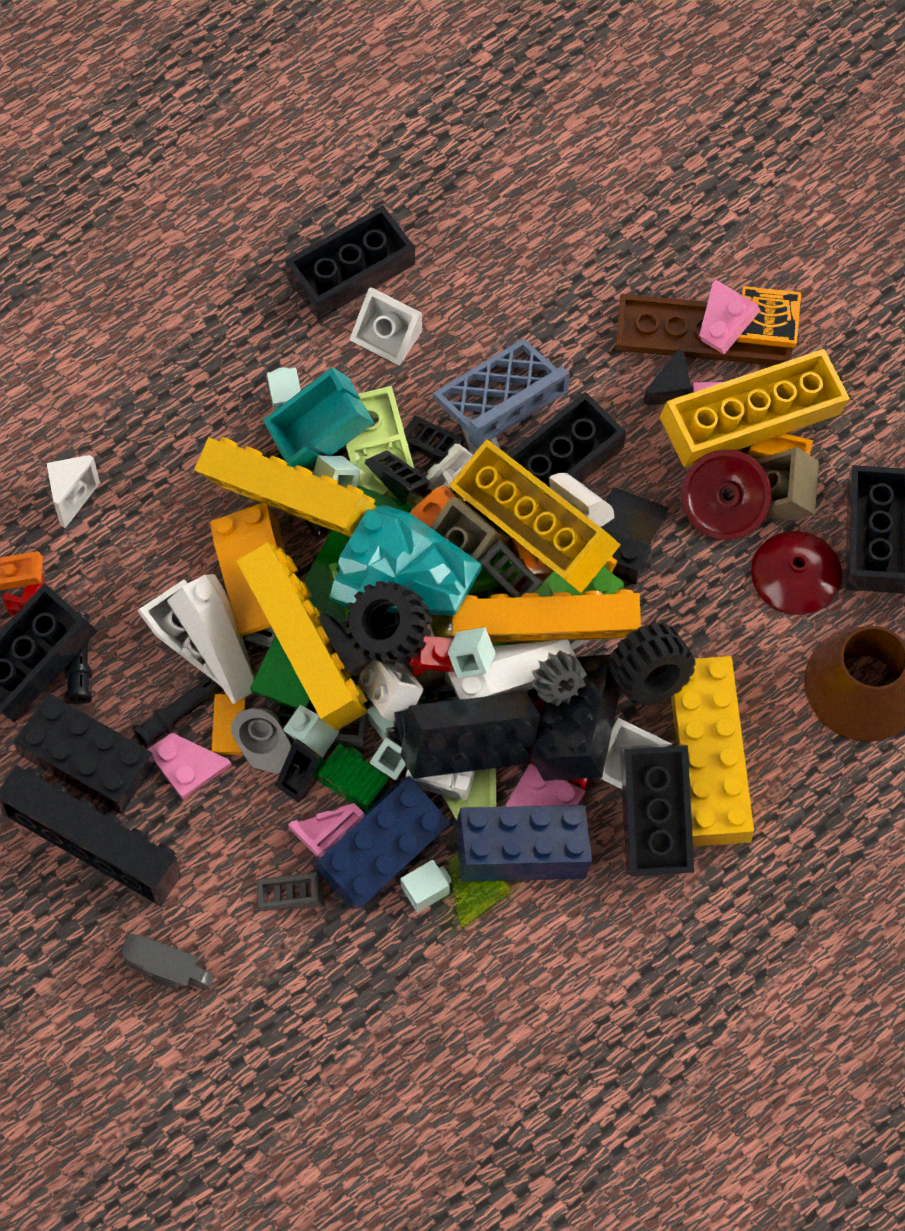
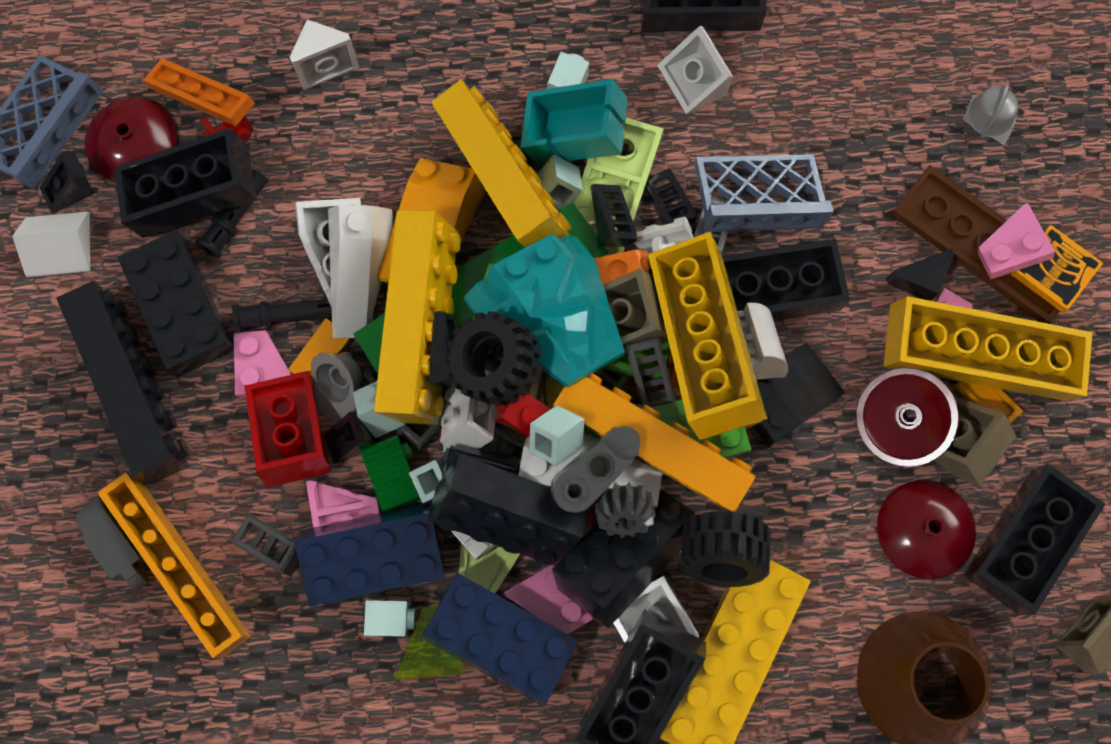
camera: 30 degrees right, 10 degrees up
none -> light orange brick [98,472,252,658]
none -> red slope [244,371,331,488]
none -> dark grey piece [550,426,640,513]
none -> light grey piece [963,84,1018,145]

